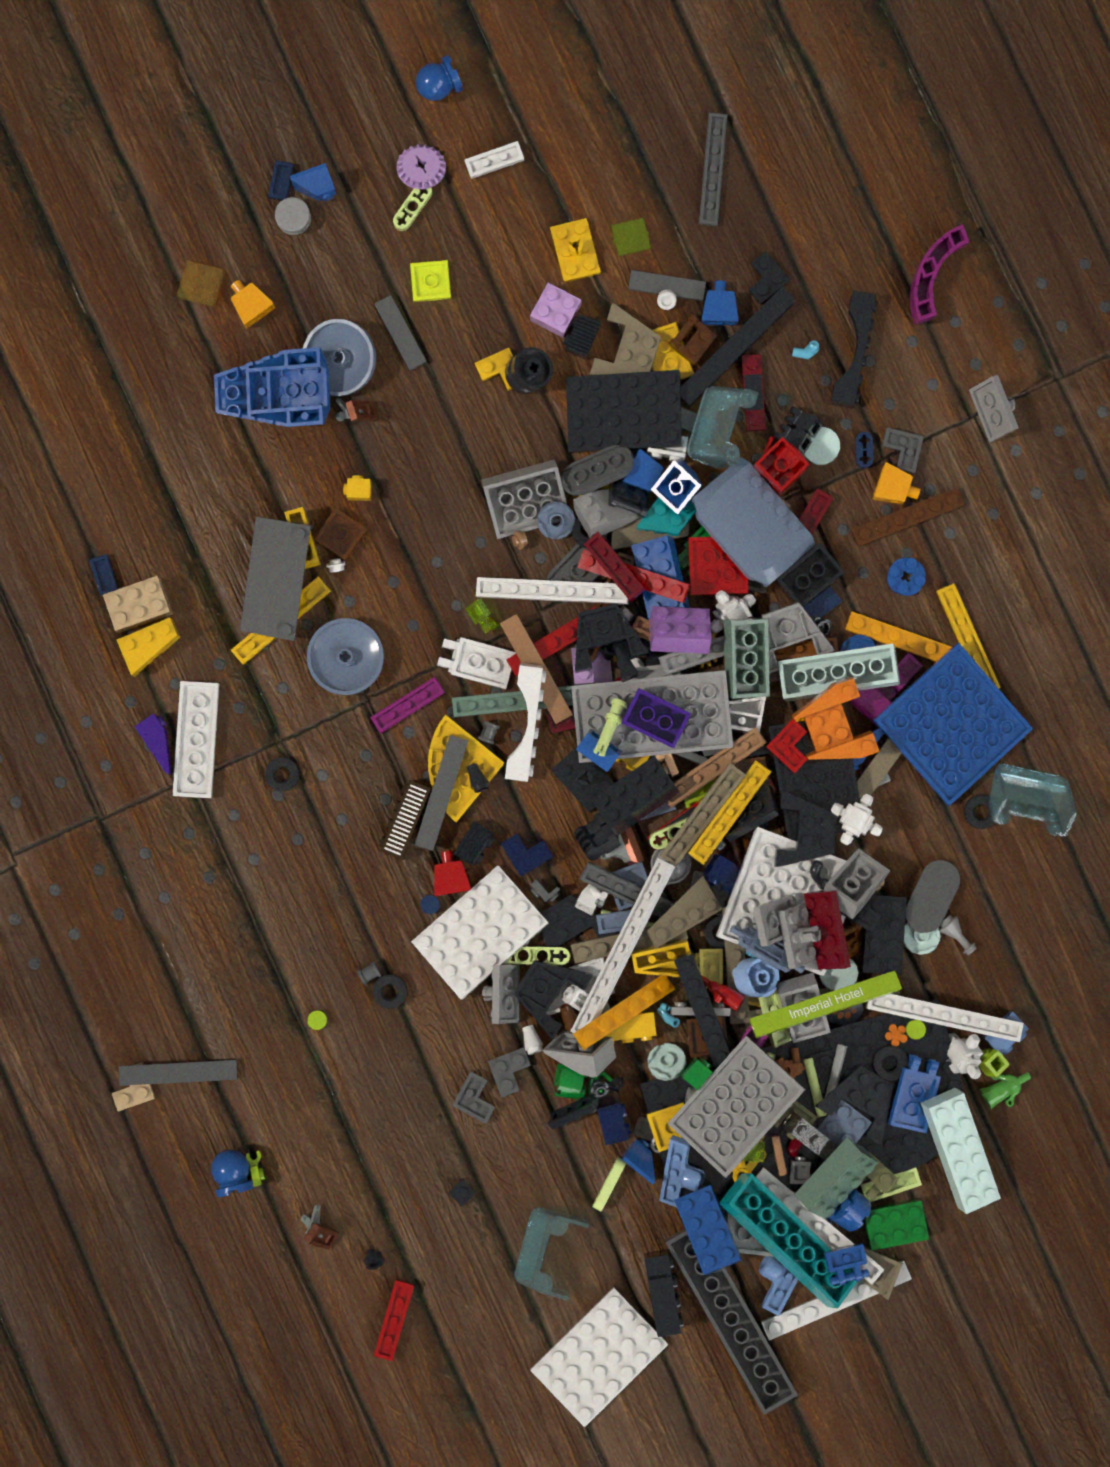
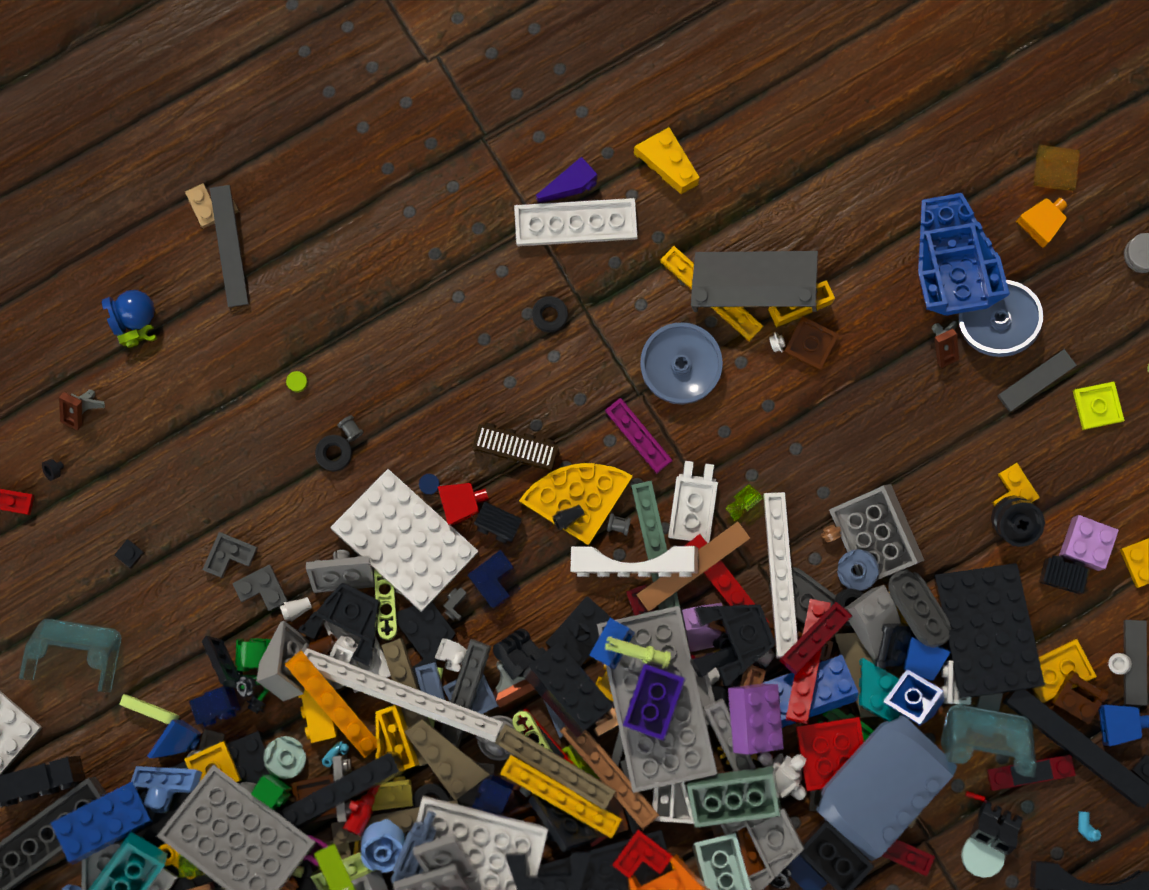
camera: 90 degrees right, 5 degrees down
dark blue tile [89,554,119,597] -> none
tan brick [103,576,173,633] -> none
yellow brick [343,475,372,501] -> none
dark grey tile [415,735,468,851] -> none
dark tan wing [590,303,661,375] -> none
red brick [753,437,809,496] -> none

